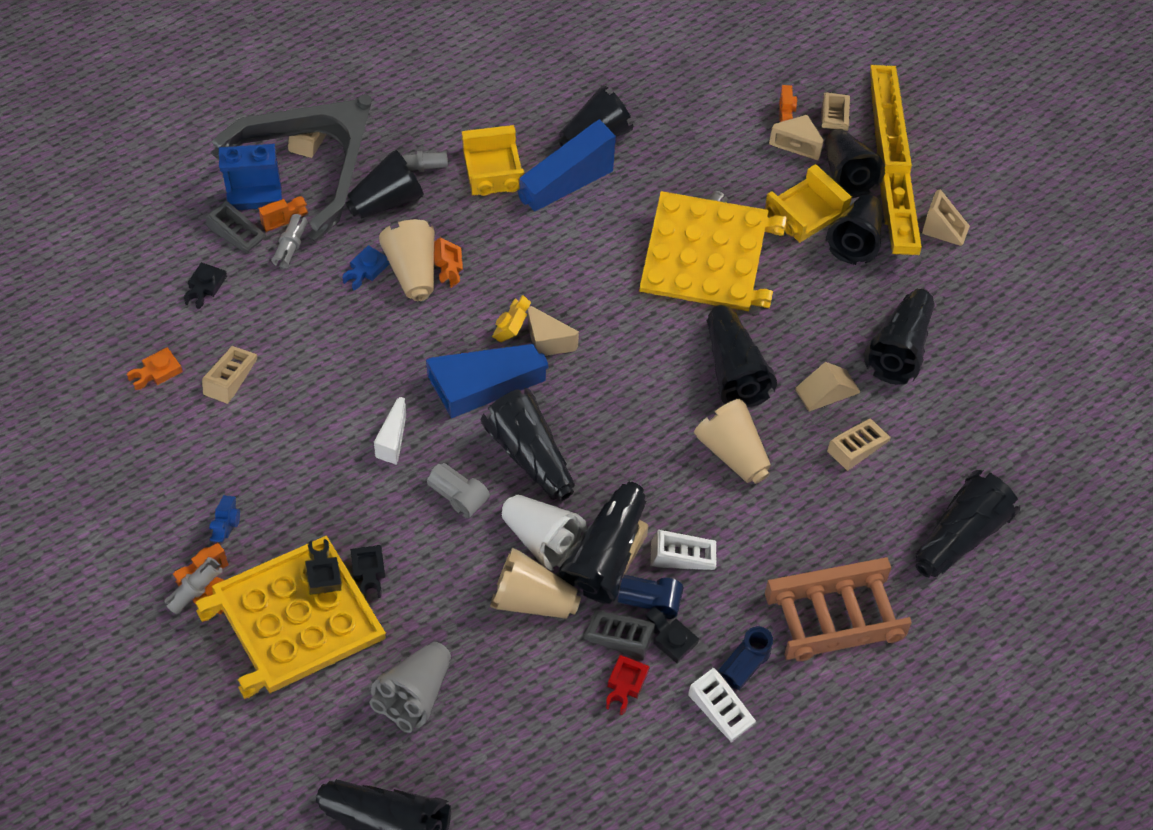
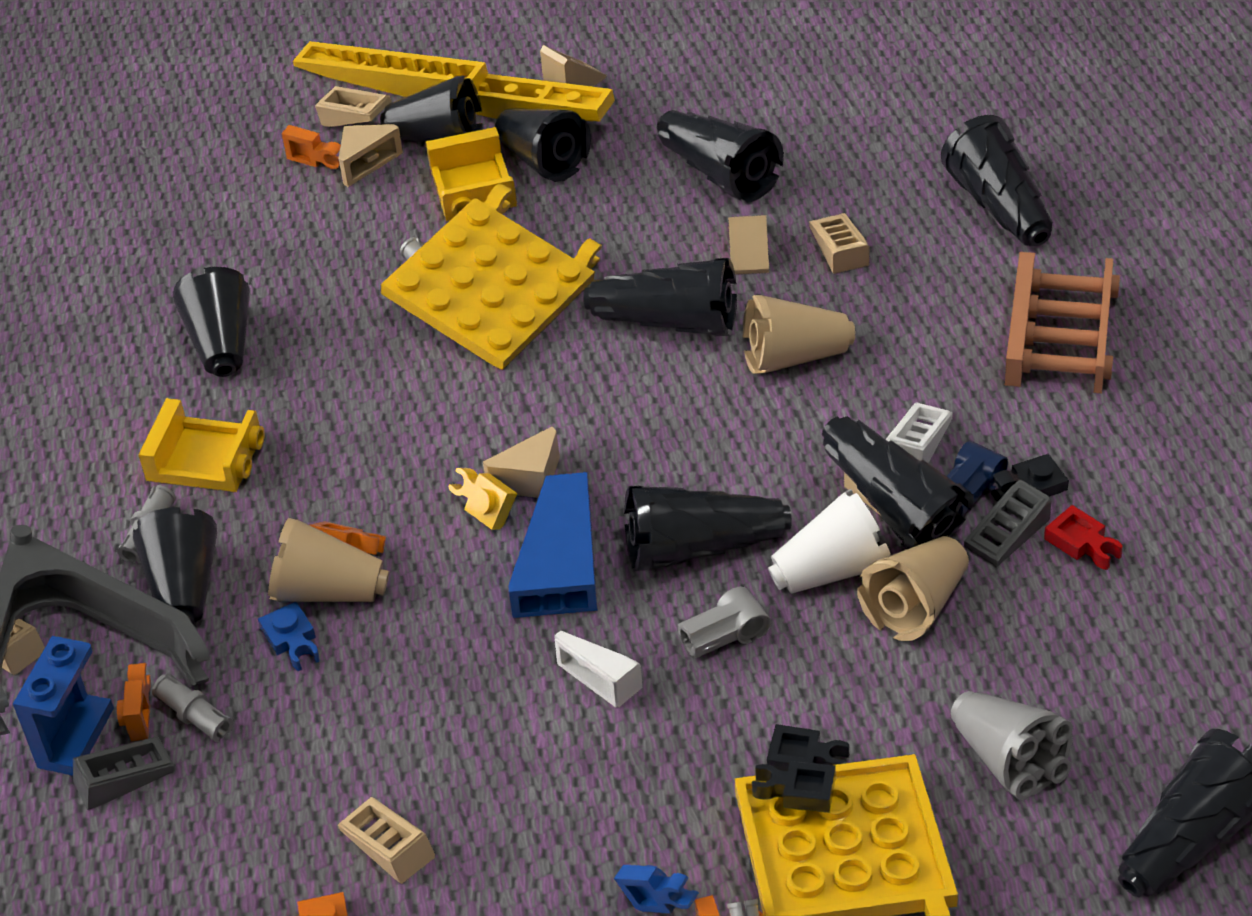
camera: 60 degrees left, 10 degrees down
black plate [184,262,227,309] -> none
blue slope [518,119,616,212] -> none
white slope [688,668,756,742] -> none
dark blue piece [718,626,773,691] -> none

